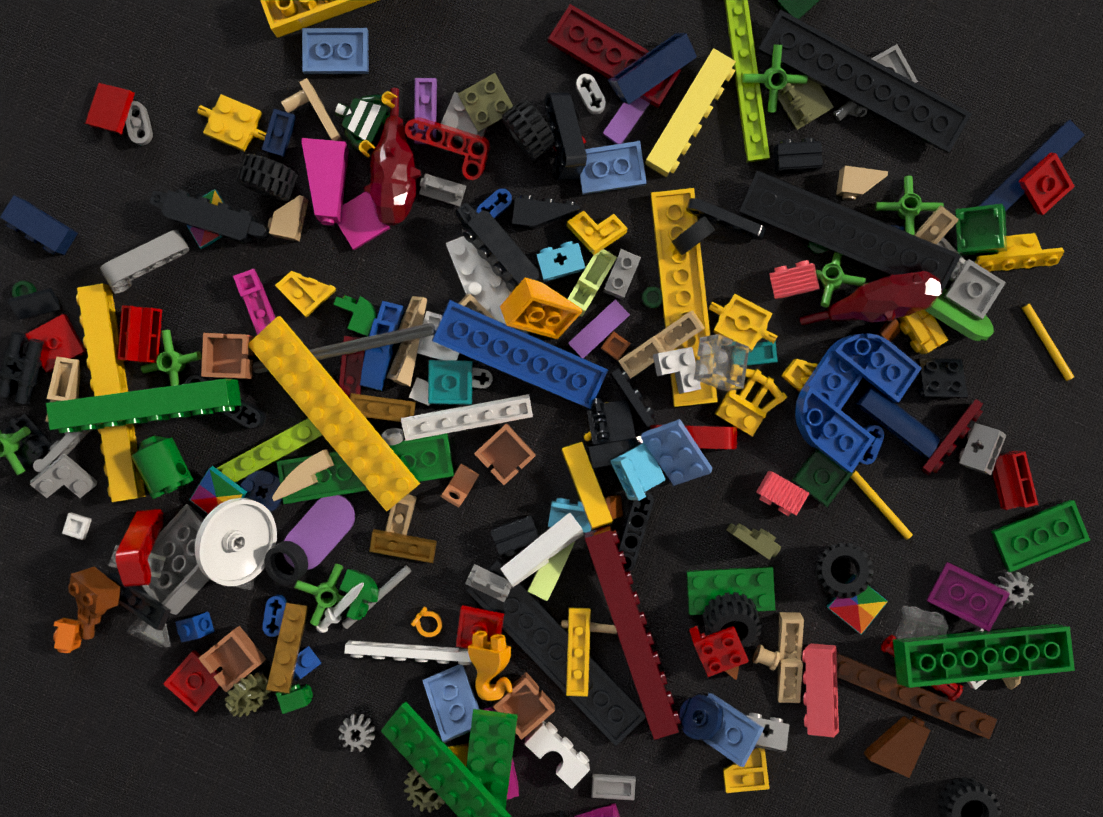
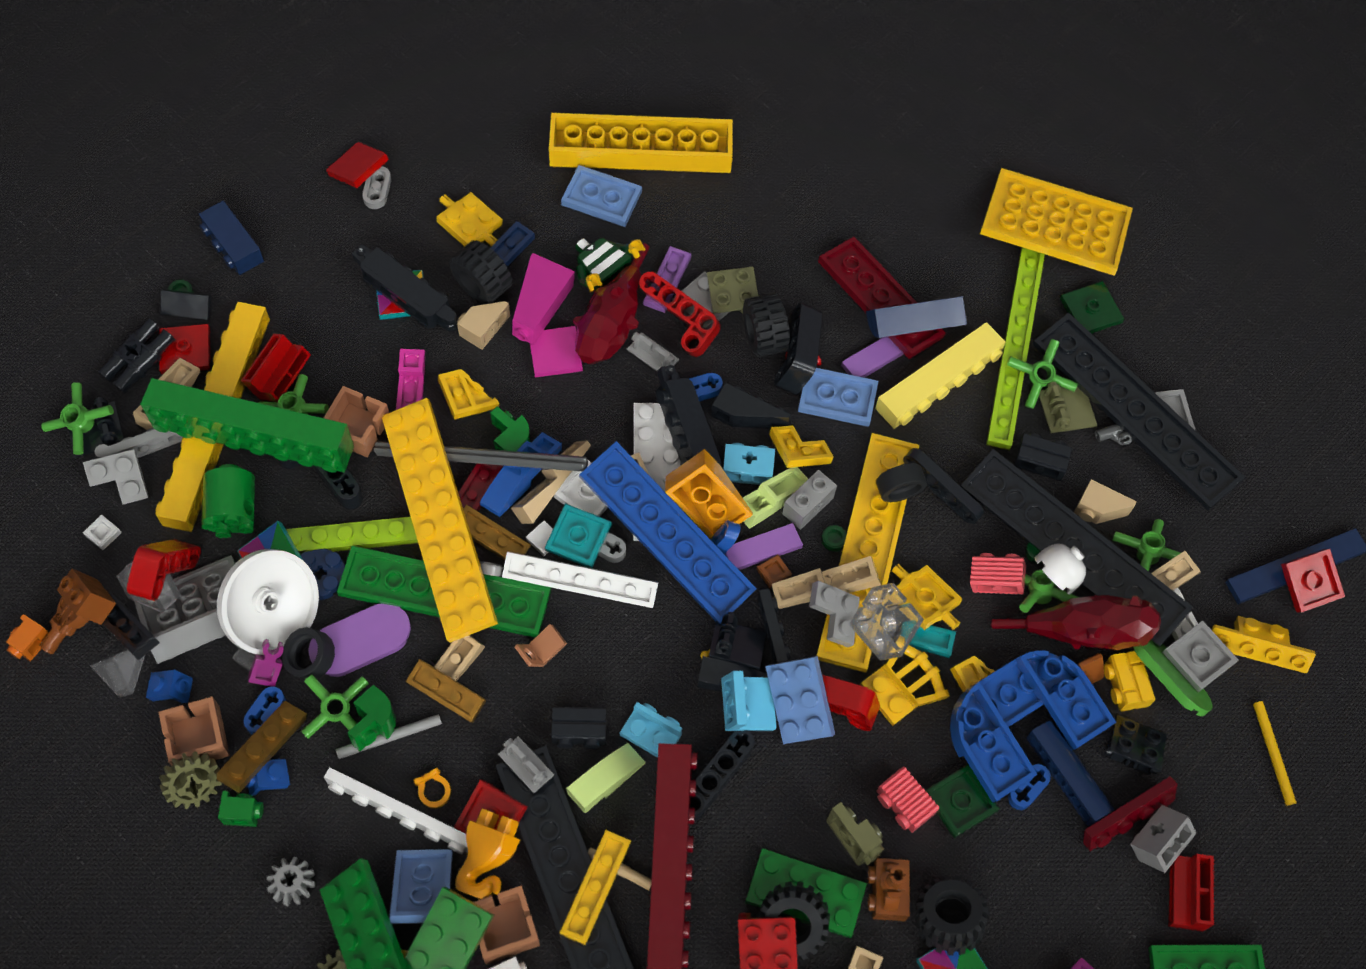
camera: 15 degrees right, 25 degrees down
light grey beam [100,230,189,294] -> none
red plate [164,650,220,713] -> none
tan slope [272,449,334,501] -> none
tan piece [281,78,343,141] -> none
white sword [316,583,364,633] -> none
nougat piece [474,424,536,485] -> none
white slope [500,513,584,587] -> none
yellow tile [562,442,613,529] -> none
white beam [576,74,606,115] -> none
dark orange slope [605,495,623,519] -> none
yellow bar [851,470,913,540] -> none
green container [956,204,1007,256] -> none
none -> magenta plate [248,639,284,687]
none -> blue beam [711,520,740,554]
none -> dark orange brick [868,858,910,921]
none -> white cylinder [1034,544,1086,595]

